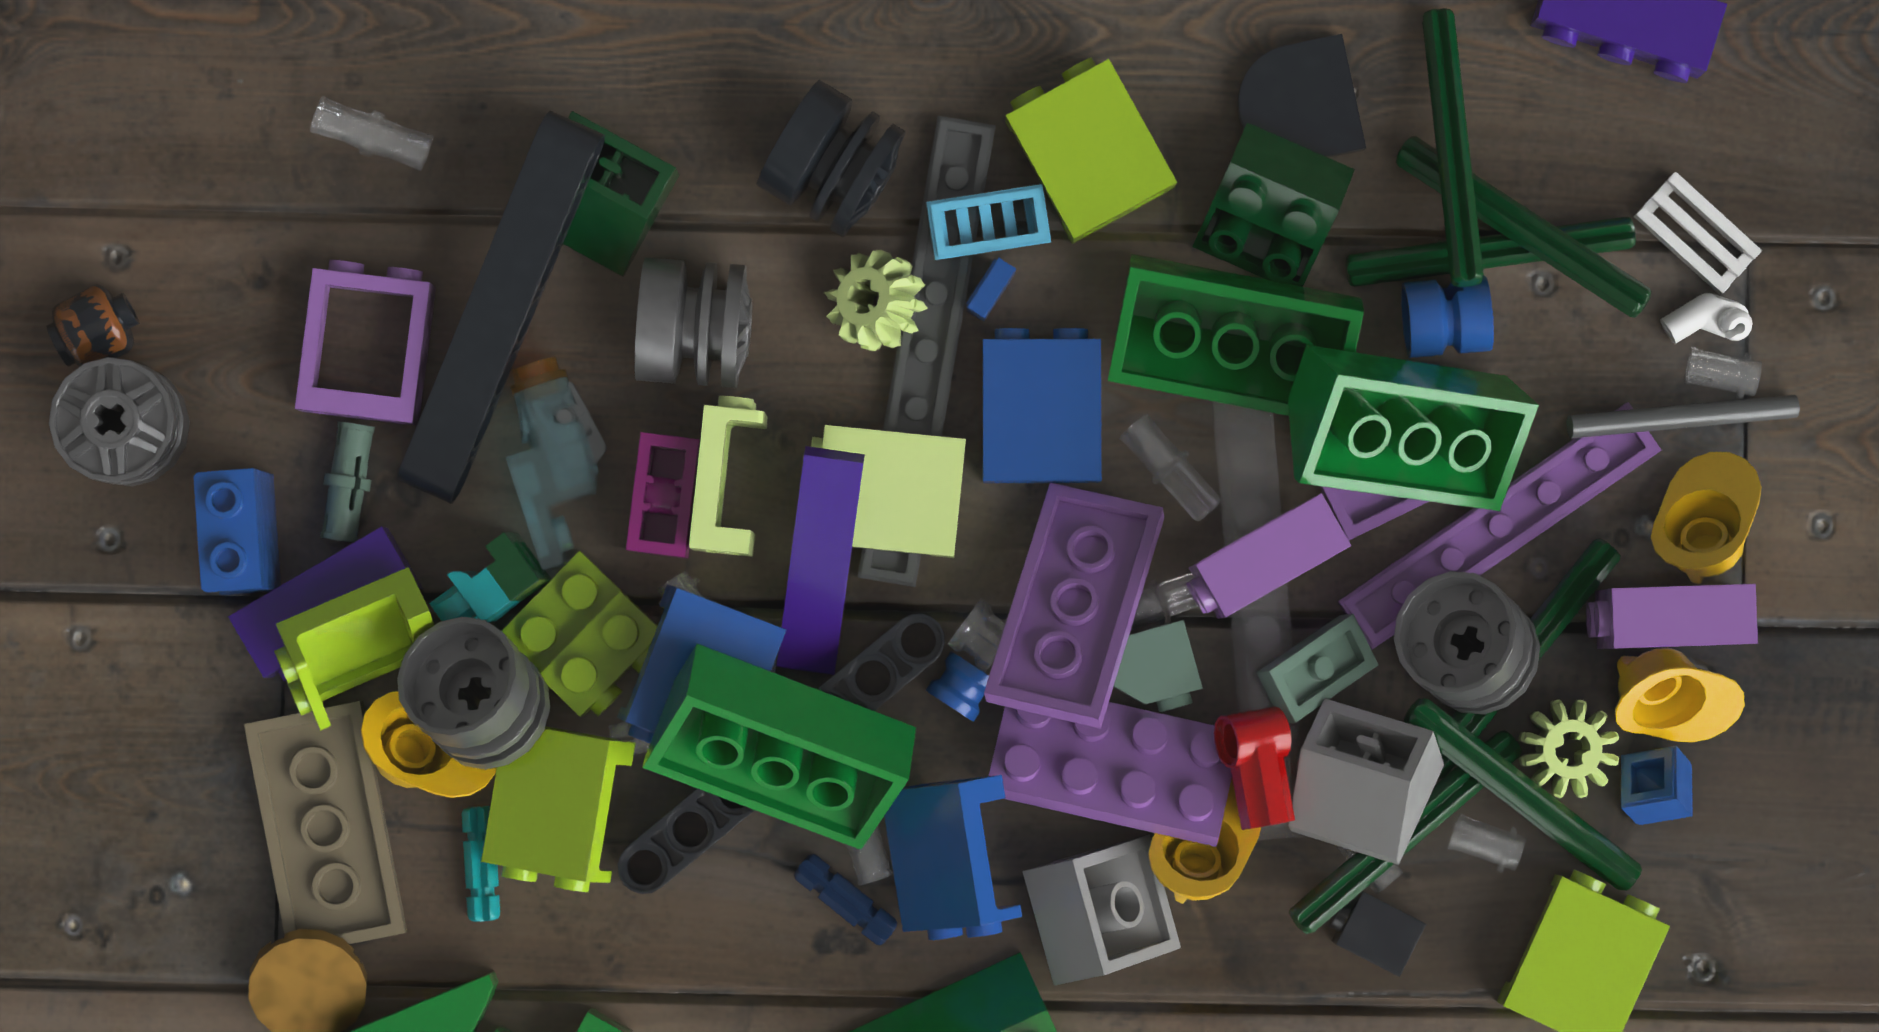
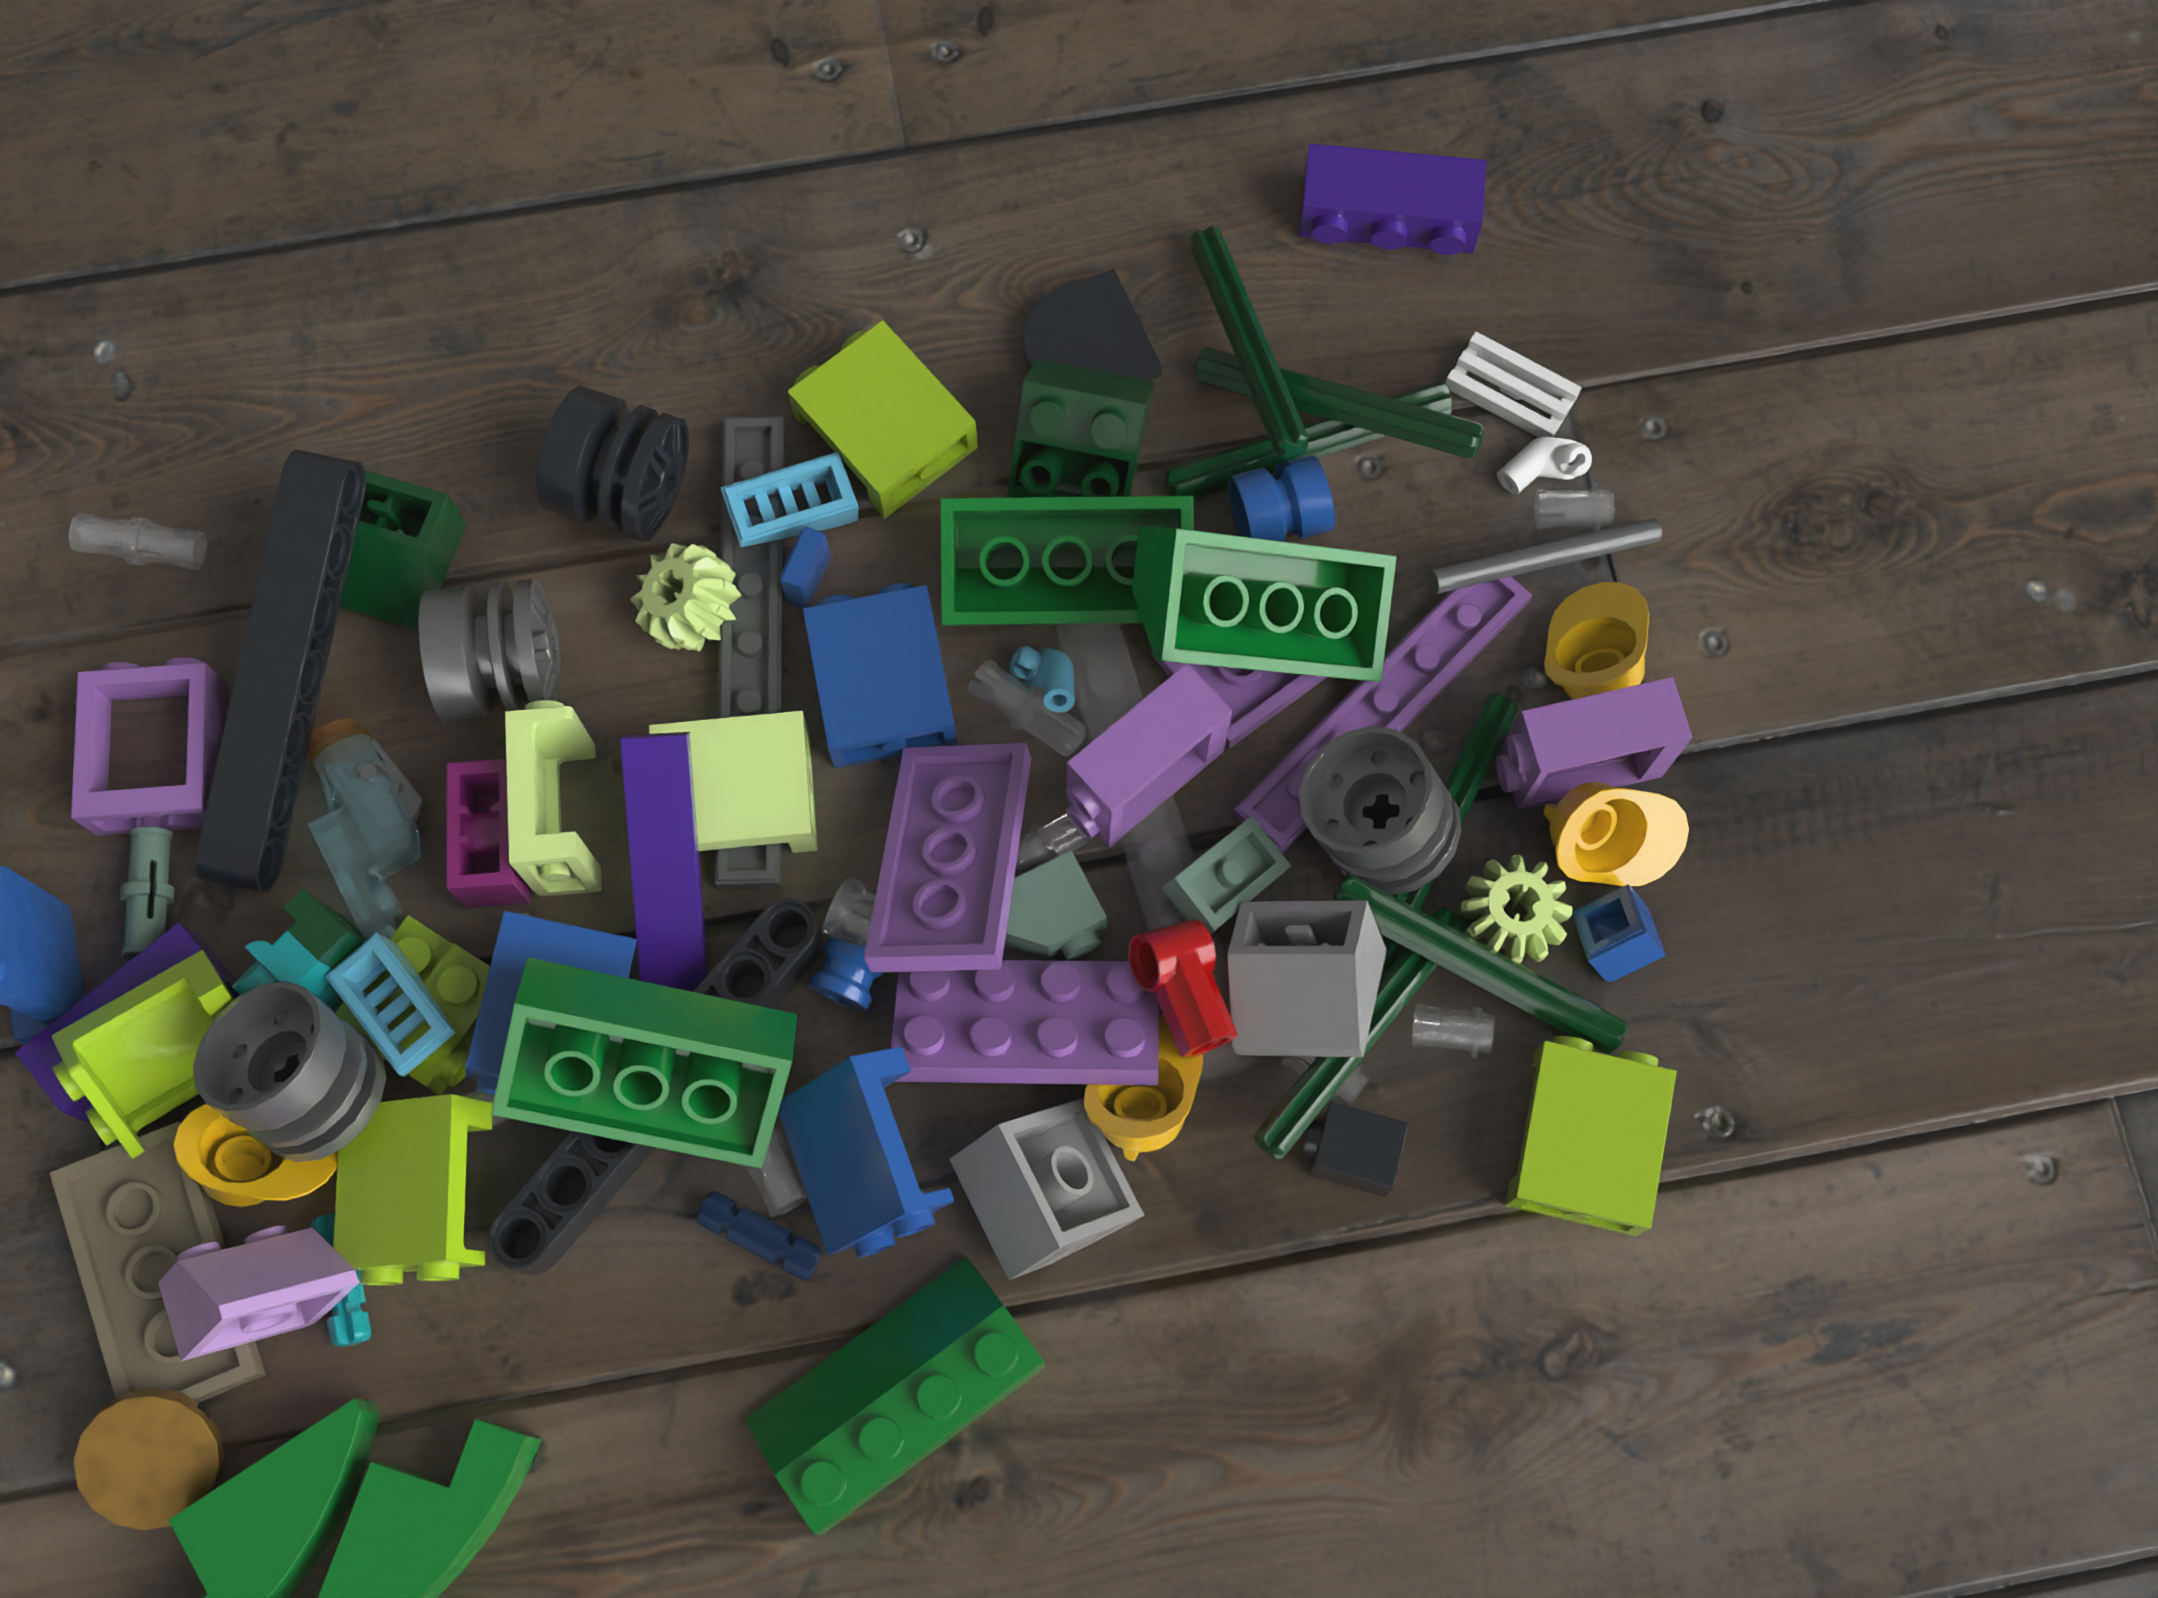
camera: 10 degrees left, 15 degrees down
none -> lavender slope [158,1226,359,1361]
none -> medium azure slope [325,932,456,1077]
none -> medium azure arm [1009,645,1075,713]

